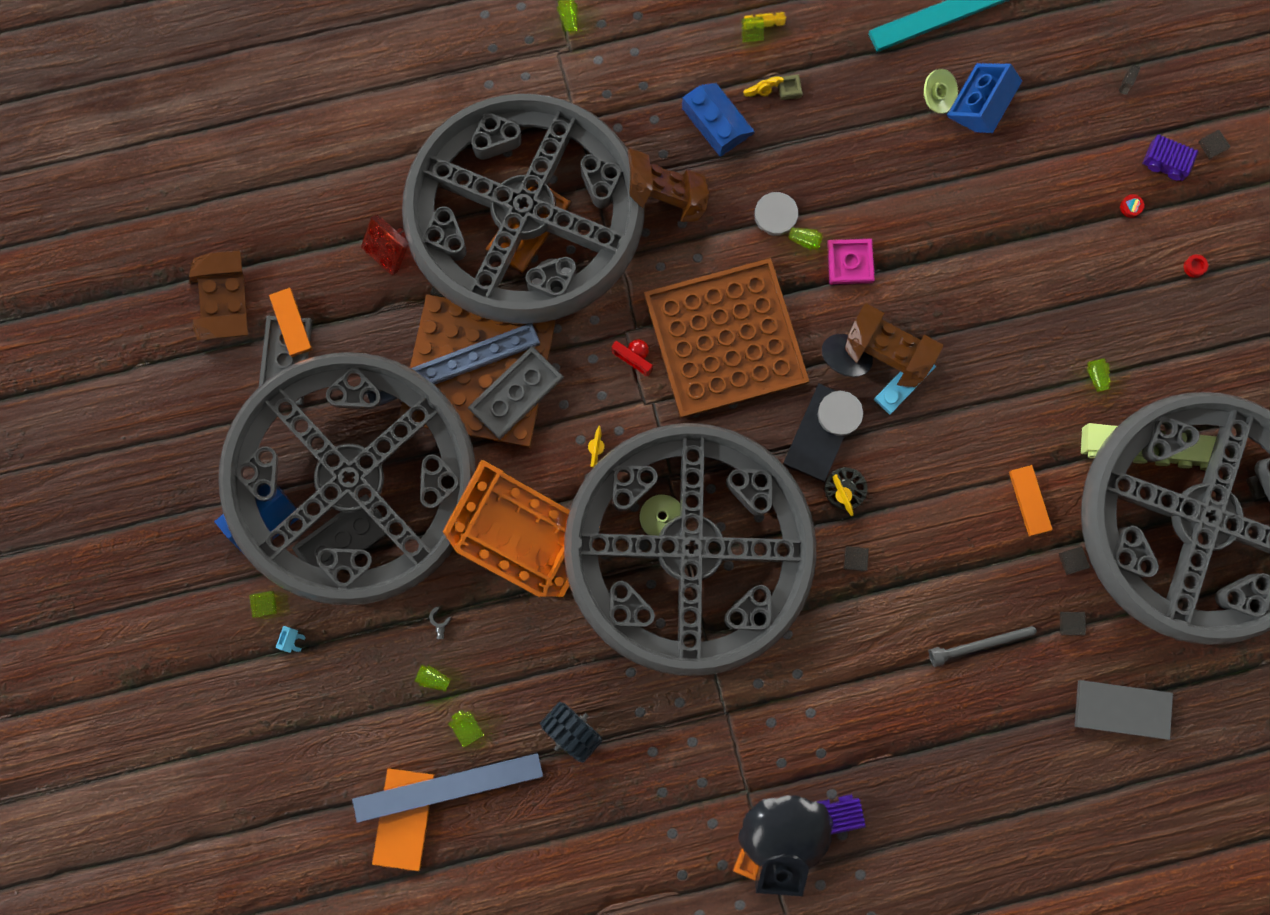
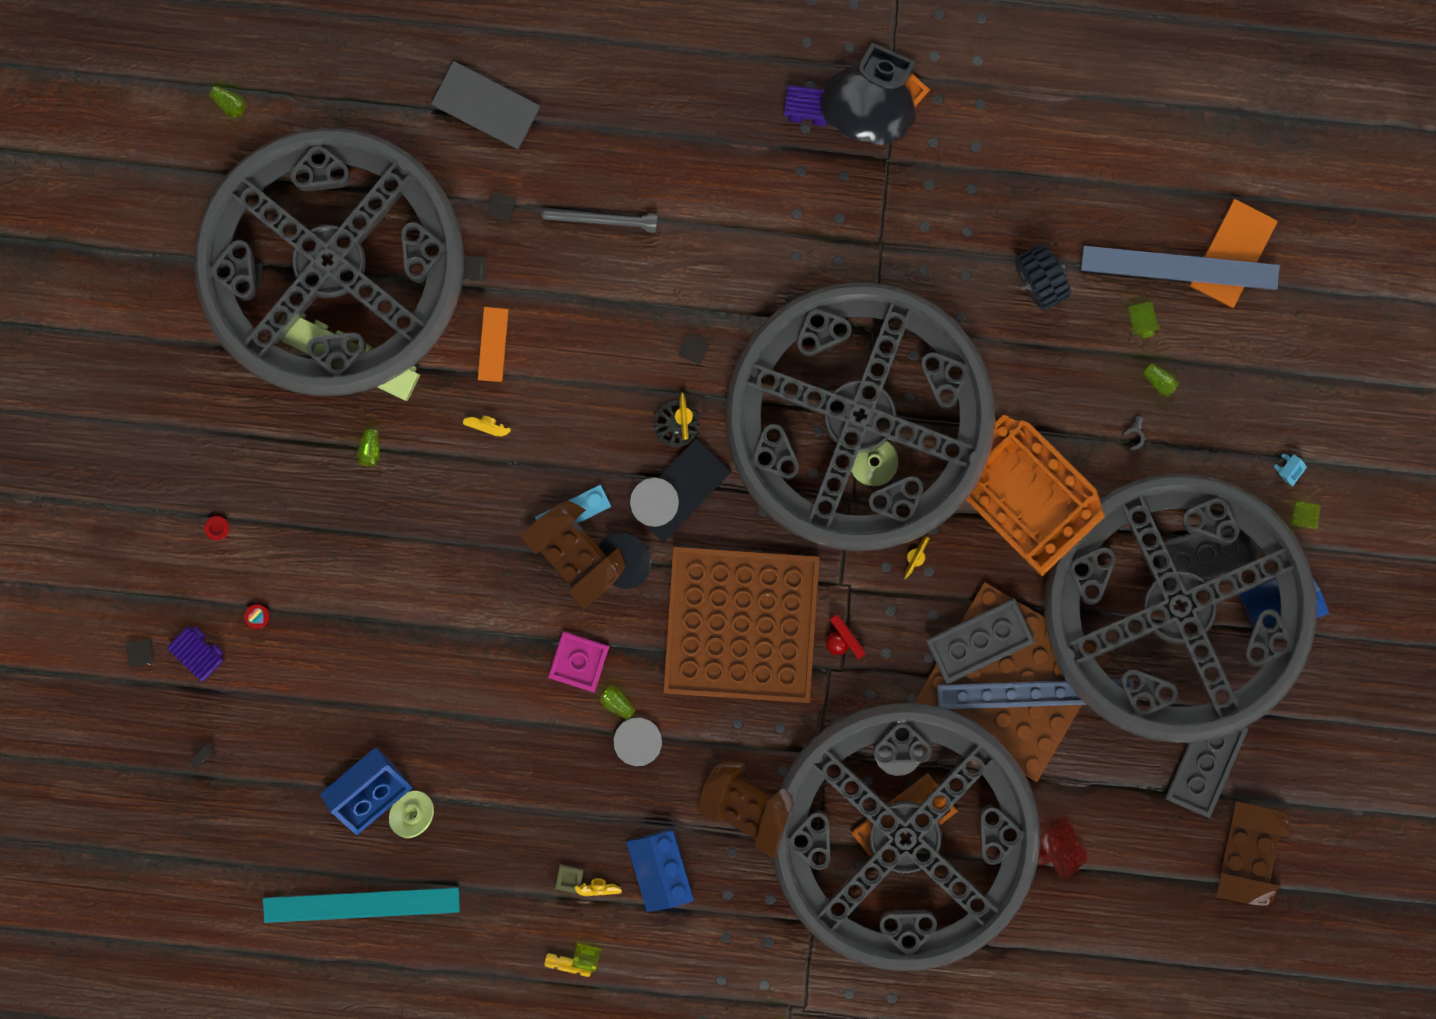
camera: 155 degrees left, 10 degrees up
orange tile [269,288,312,357] -> none
none -> yellow piece [463,416,511,437]

